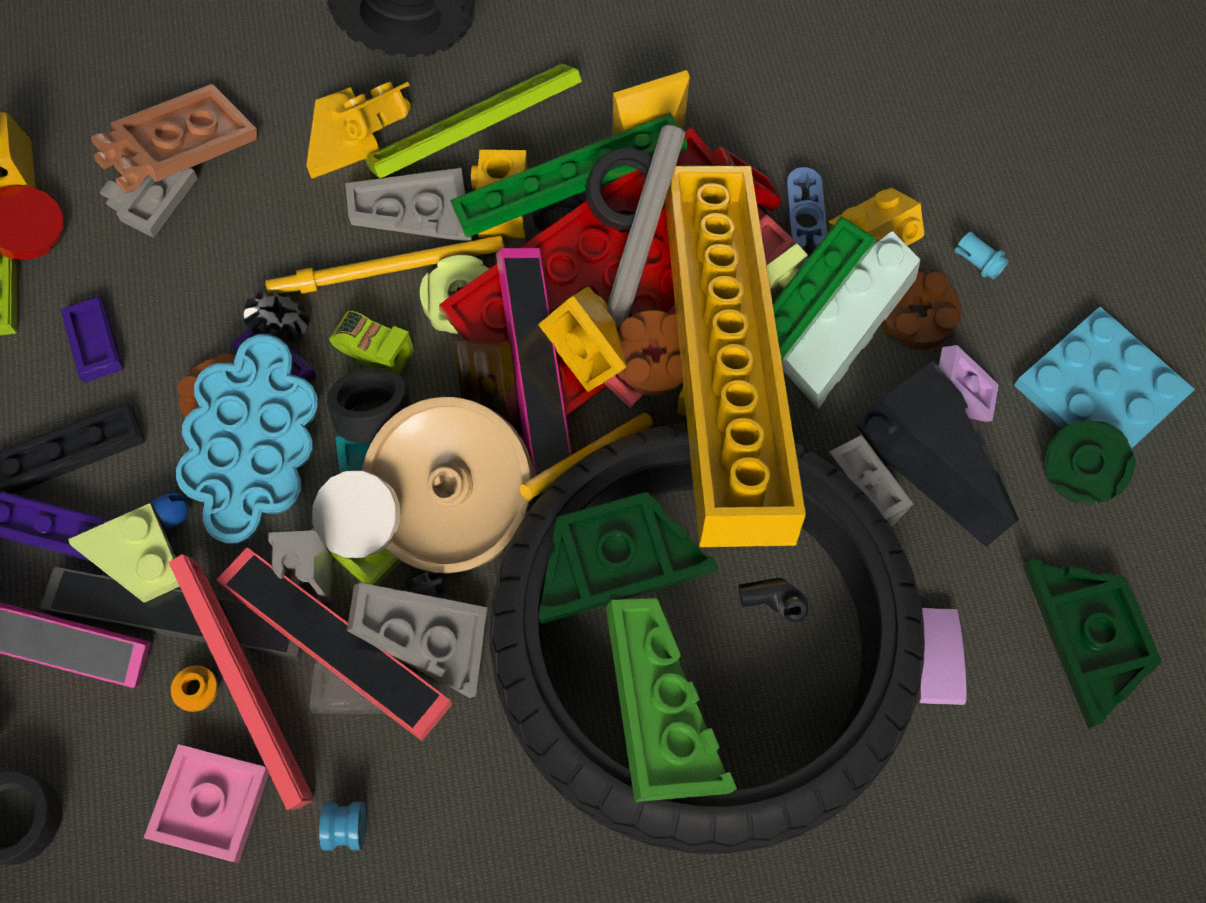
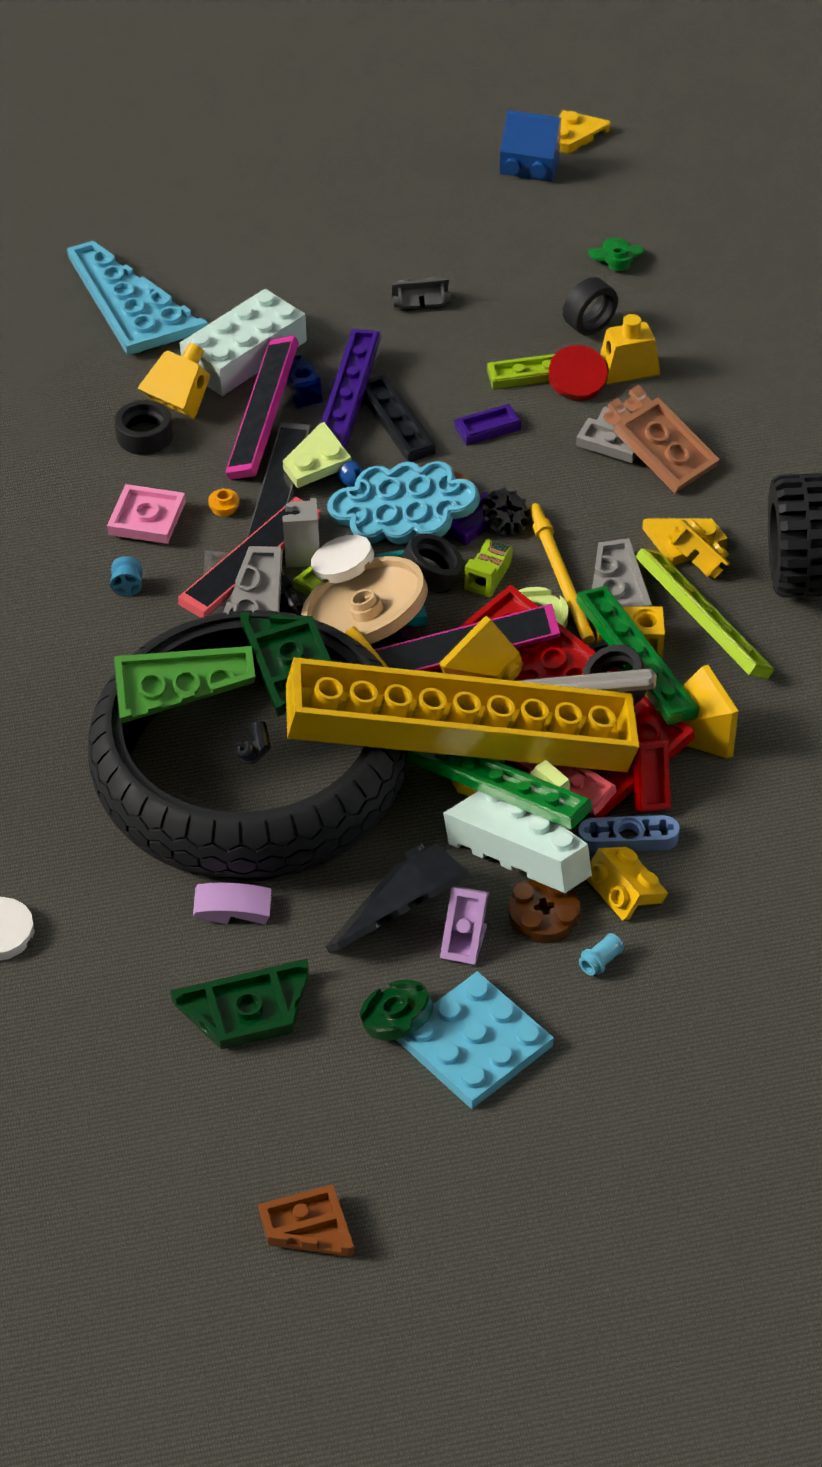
camera: 90 degrees right, 20 degrees down
coral tile [168,554,314,810] -> none
dark brown plate [453,338,520,427] -> none
light grey hinge [825,435,913,527] -> none

